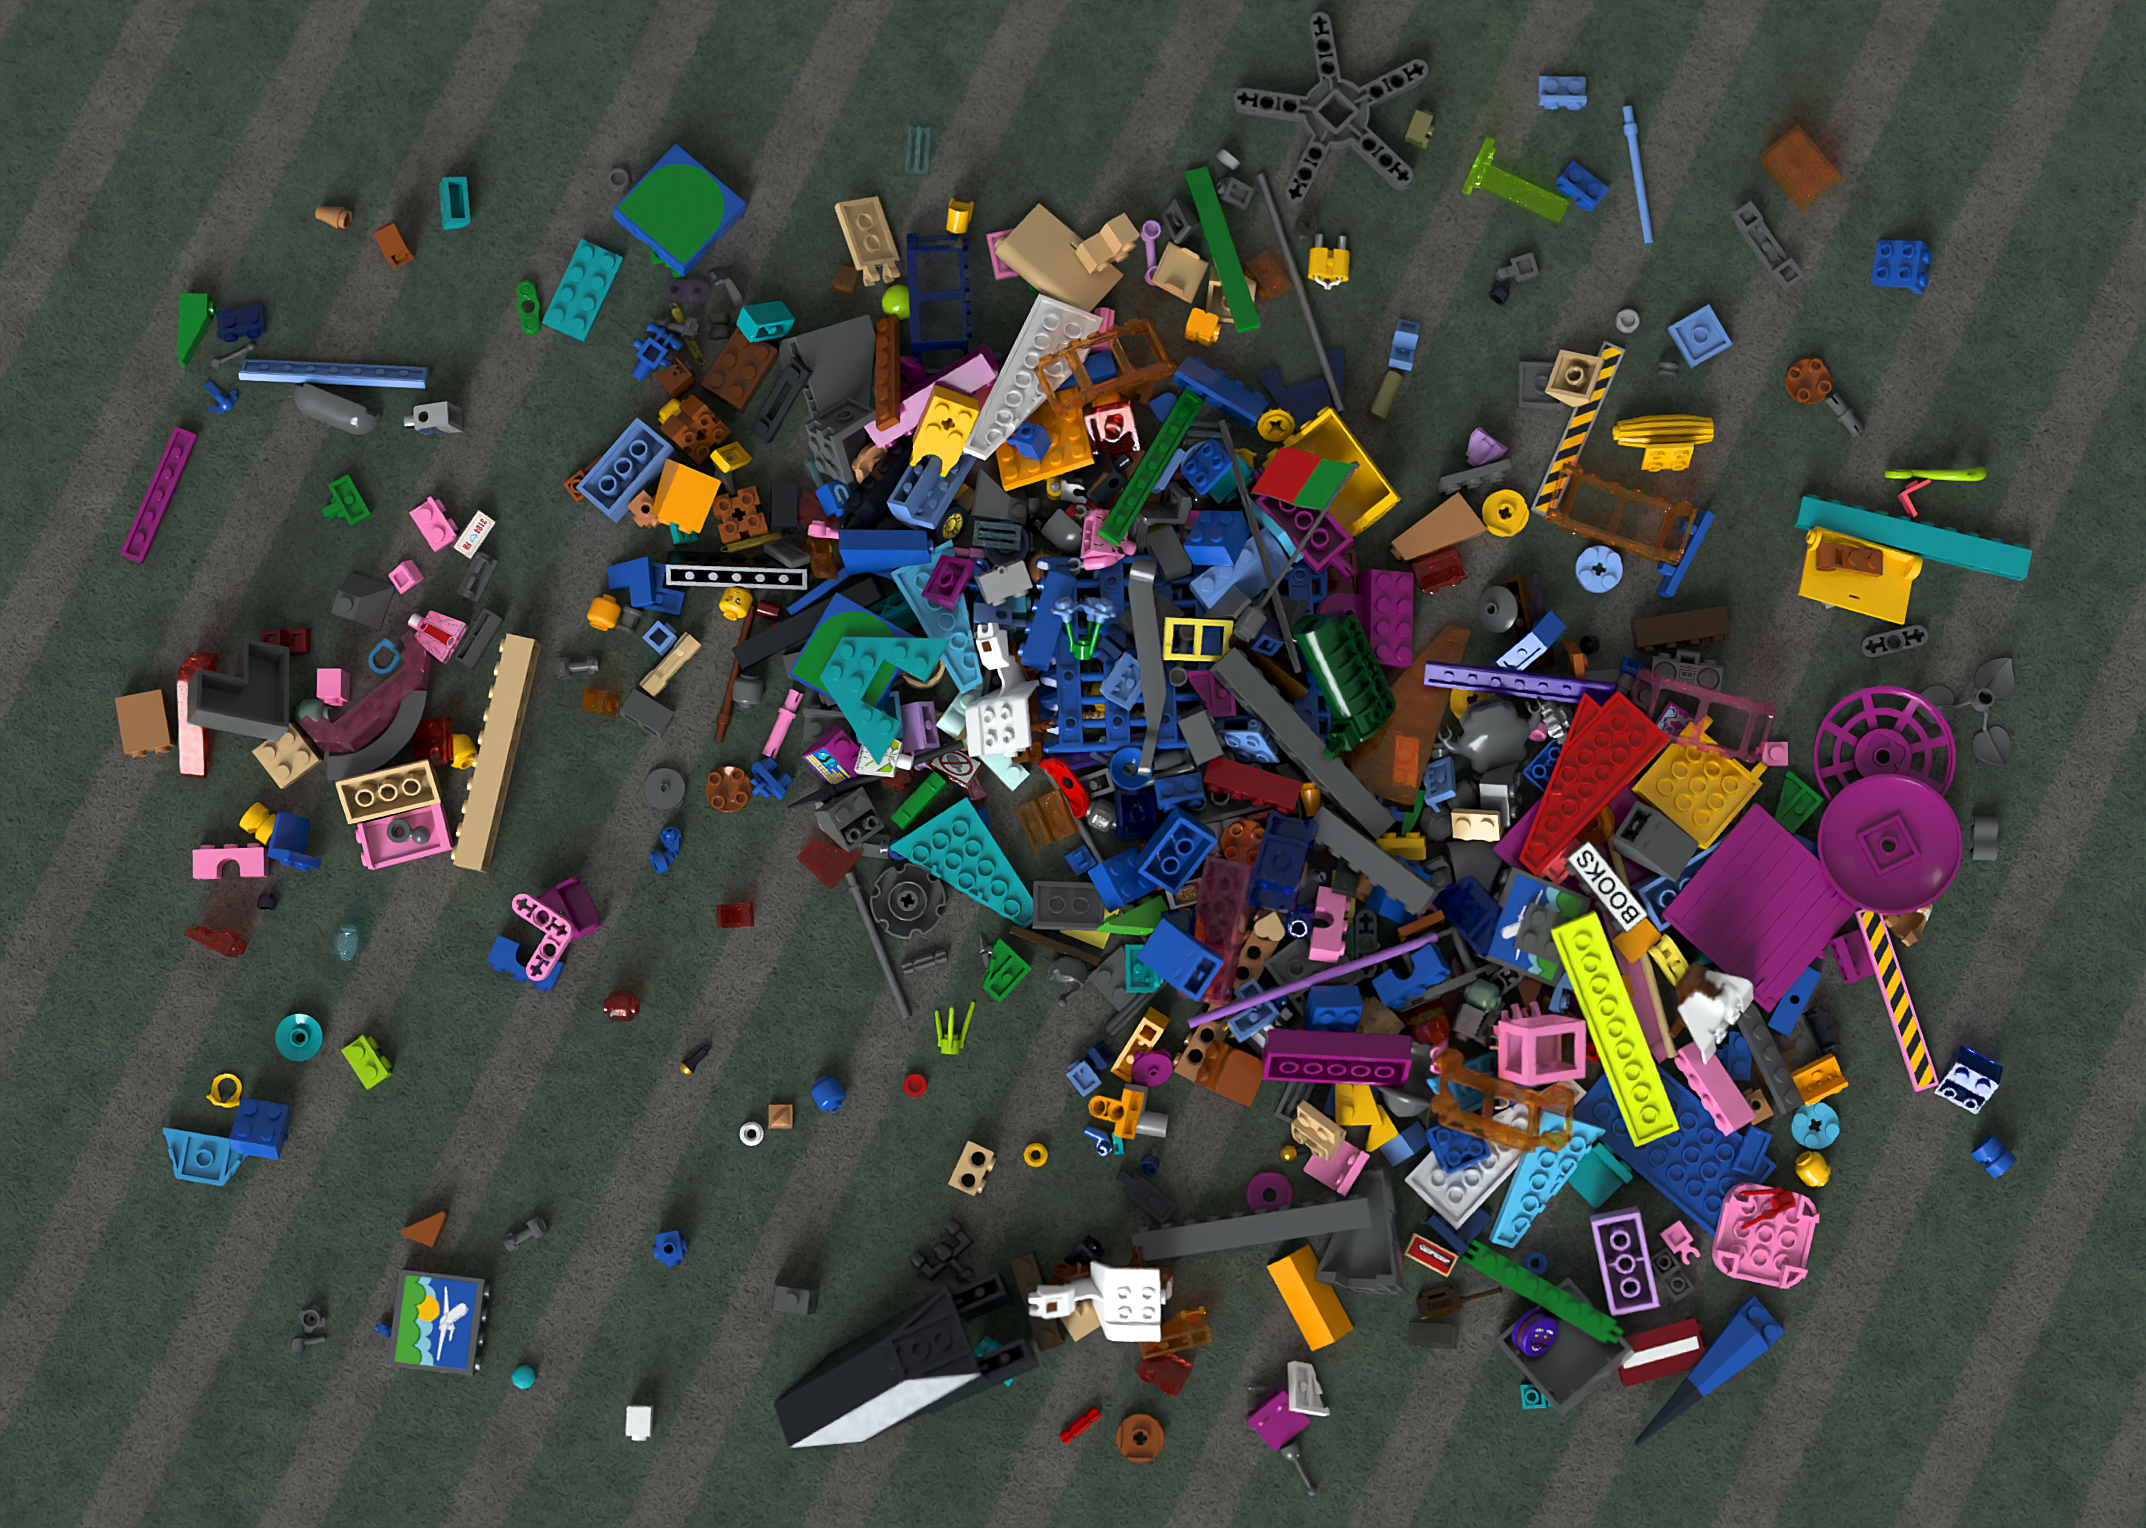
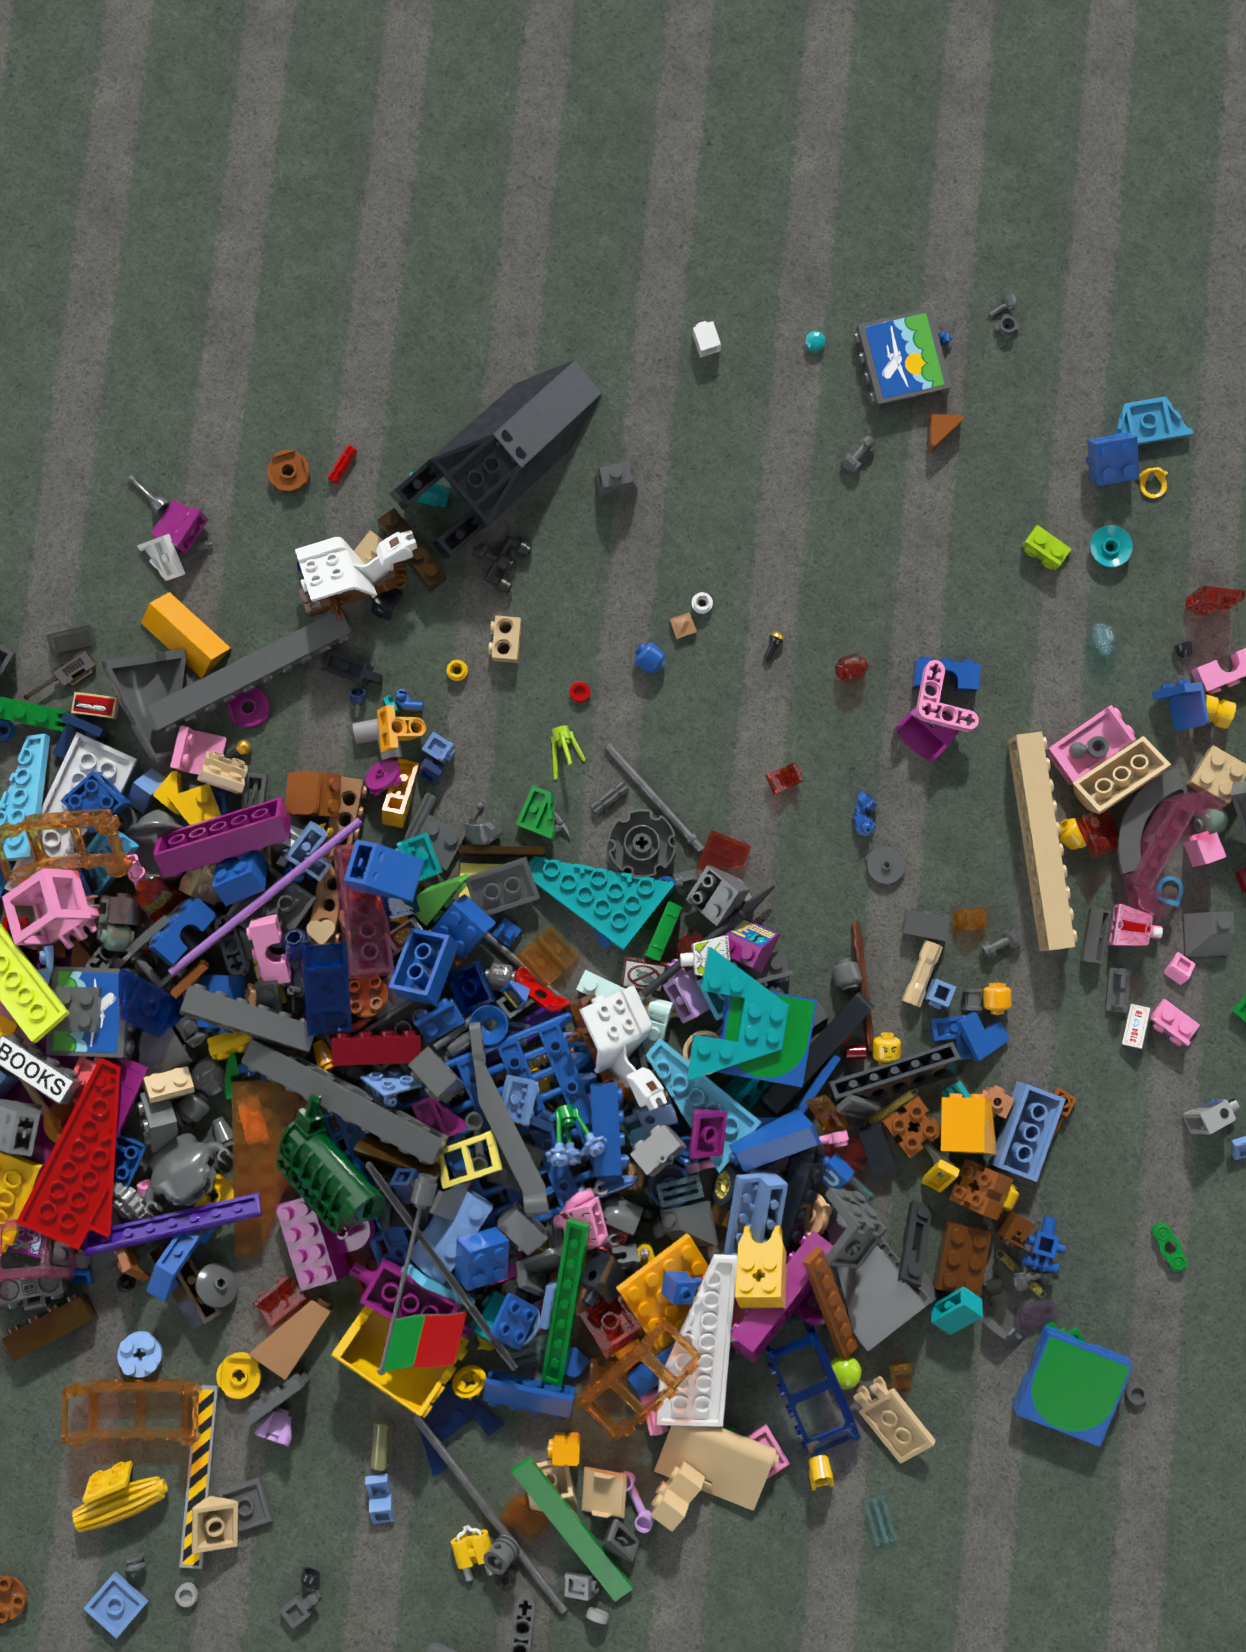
camera: 160 degrees right, 0 degrees up
teal plate [542,239,624,342] -> none
blue brick [653,1229,689,1266] -> none
dark orange dish [705,766,752,812] -> none
blue hips [751,757,793,800] -> none
bright pink pin [762,689,804,759] -> none
clear pink bush [961,775,988,804] -> none
clear red bracket [1135,1342,1194,1396] -> none
clear orange slope [1139,1306,1212,1359] -> none
medium blue bracket [1423,756,1456,813] -> none
blue hinge [1656,511,1715,597] -> none
none -> dark grey piece [483,1534,520,1575]
none -> slope [501,980,530,1010]

